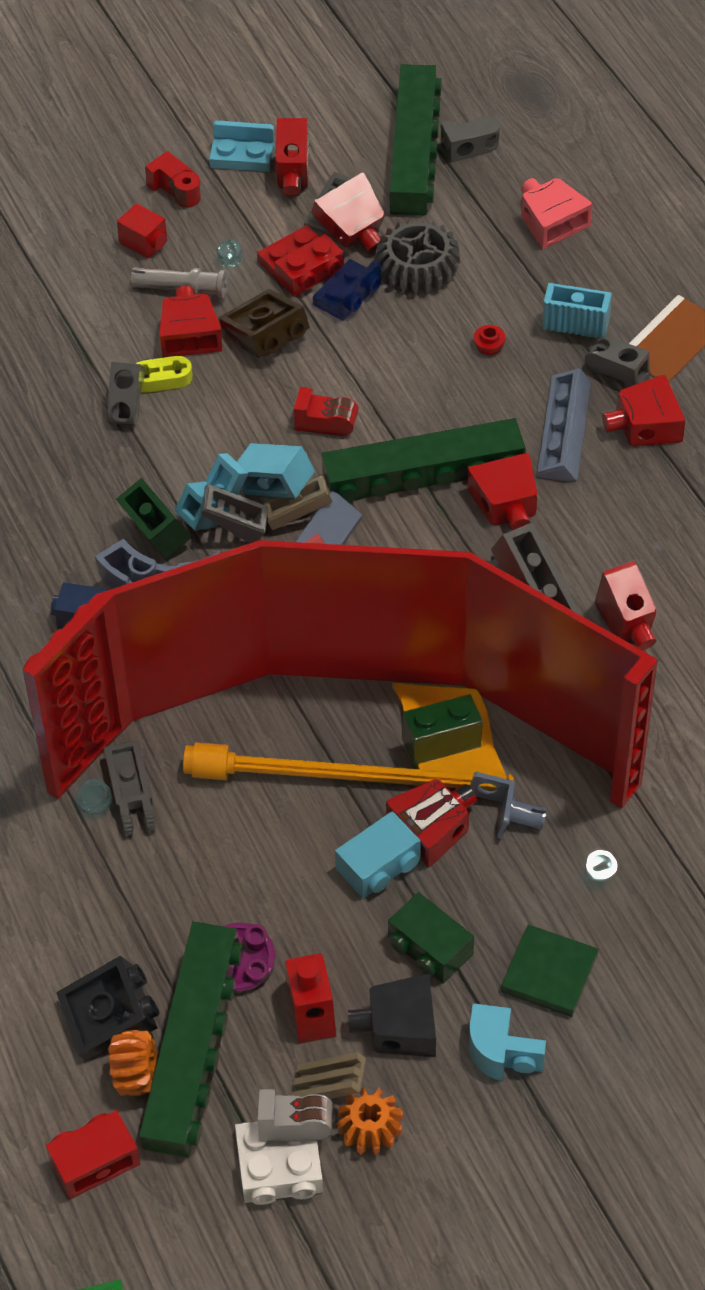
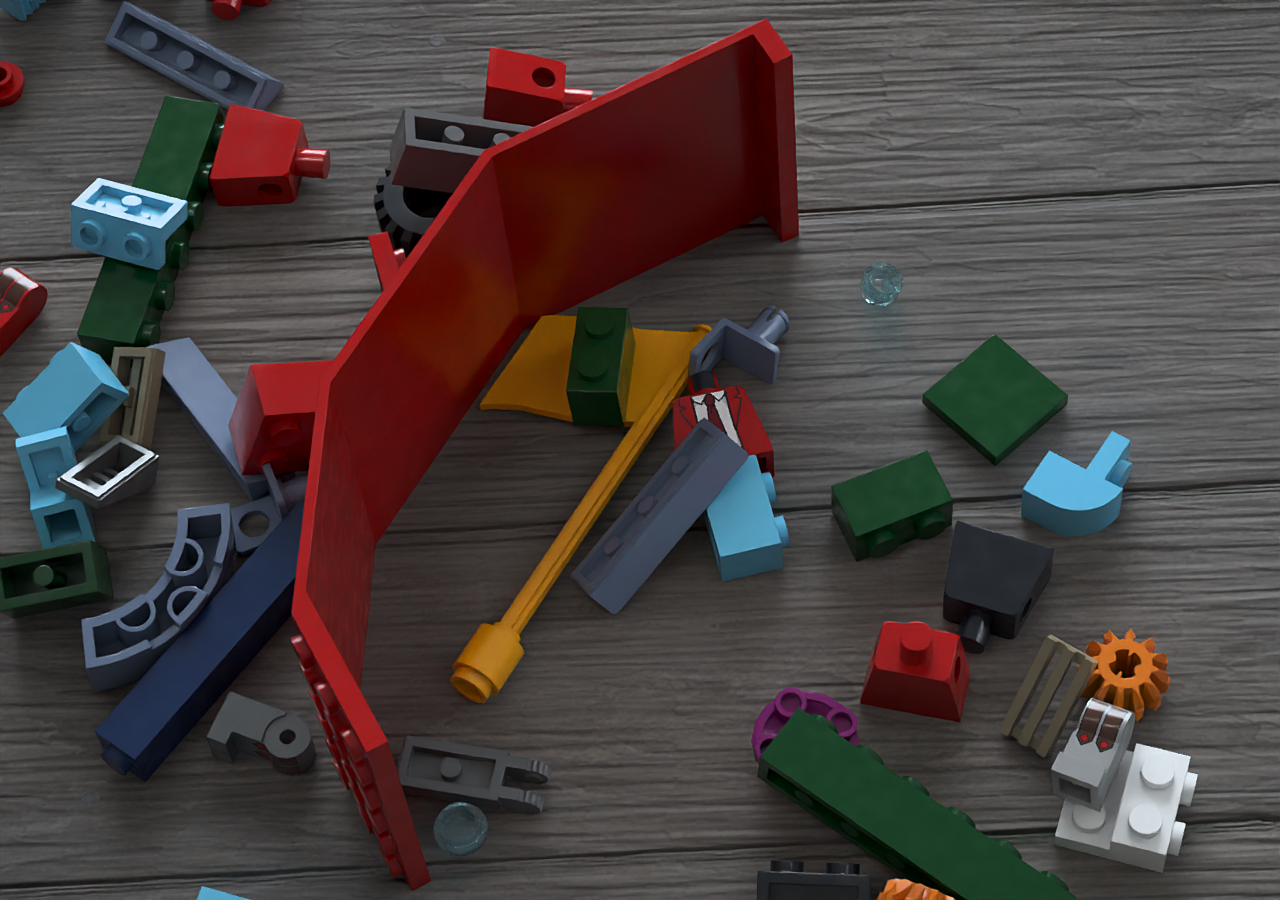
camera: 60 degrees left, 5 degrees up
none -> medium azure bracket [71,178,187,270]
none -> sand blue slope [570,417,748,614]

